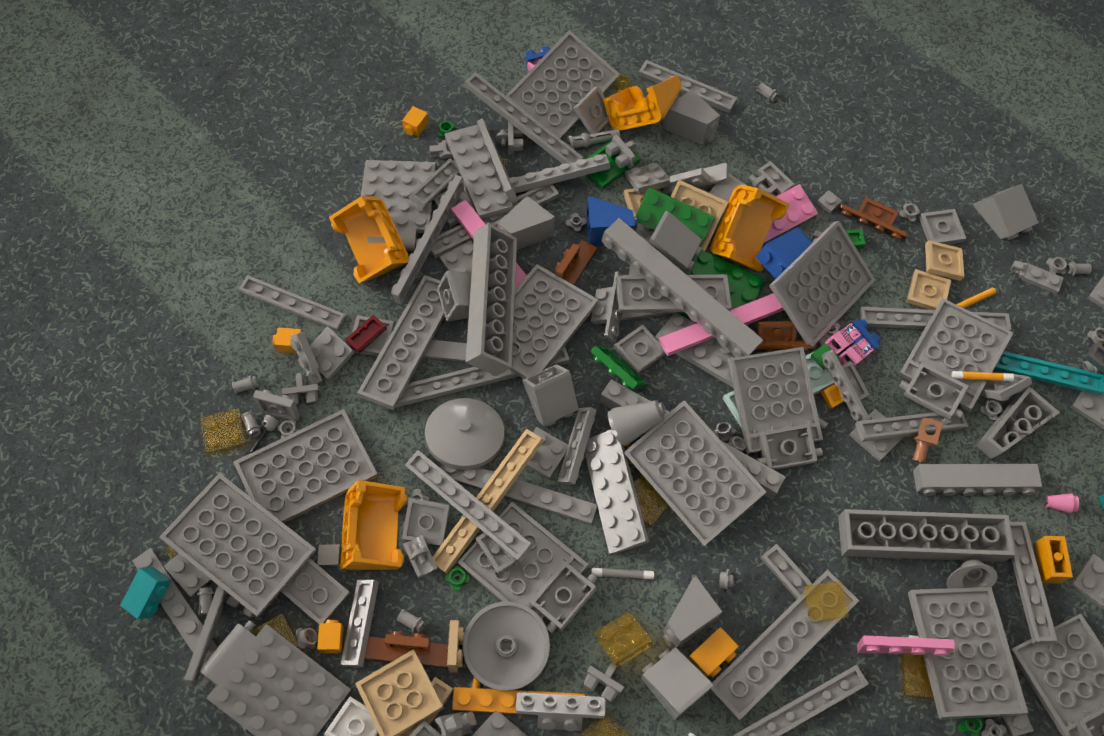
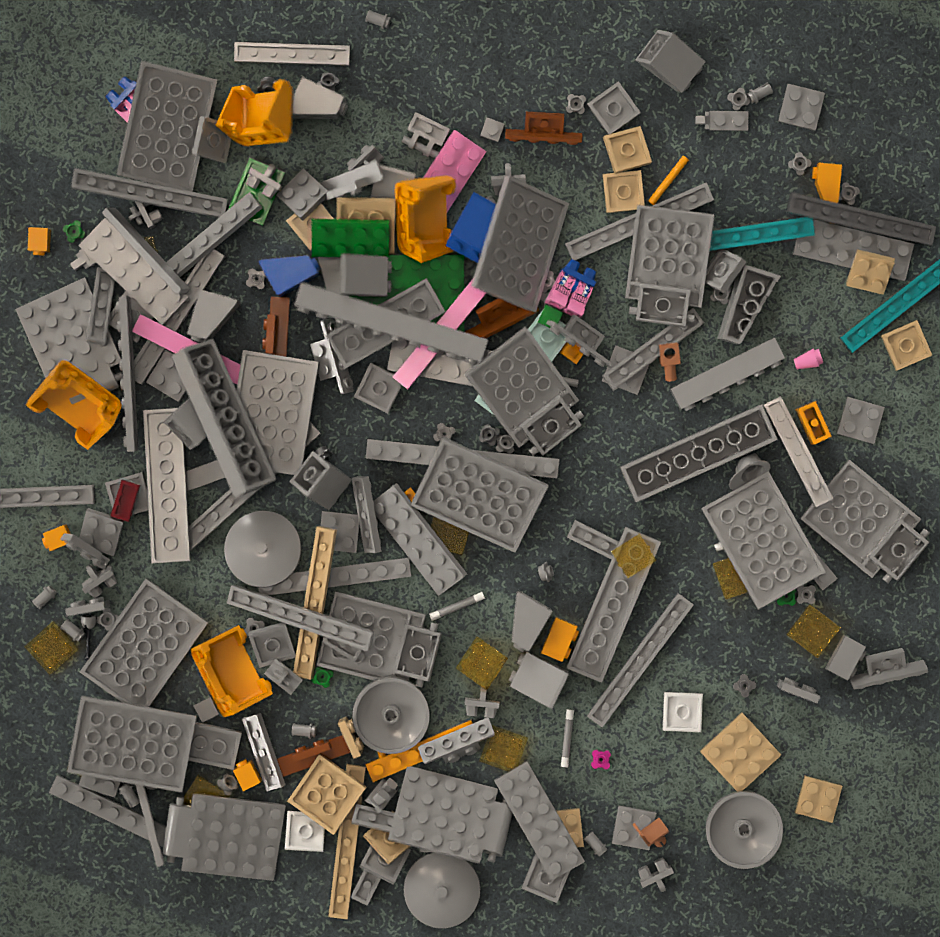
camera: 25 degrees left, 25 degrees up
teal brick [120,567,171,619] -> none
light grey pin [567,129,620,149] -> none
green plate [590,345,648,390] -> none
light grey cone [608,400,666,446] -> none
clear yellow plate [615,75,631,91] -> none
green plate [845,229,866,249] -> none
bright pink wing [857,636,955,656] -> none
light orange bar [951,371,1014,381] -> none

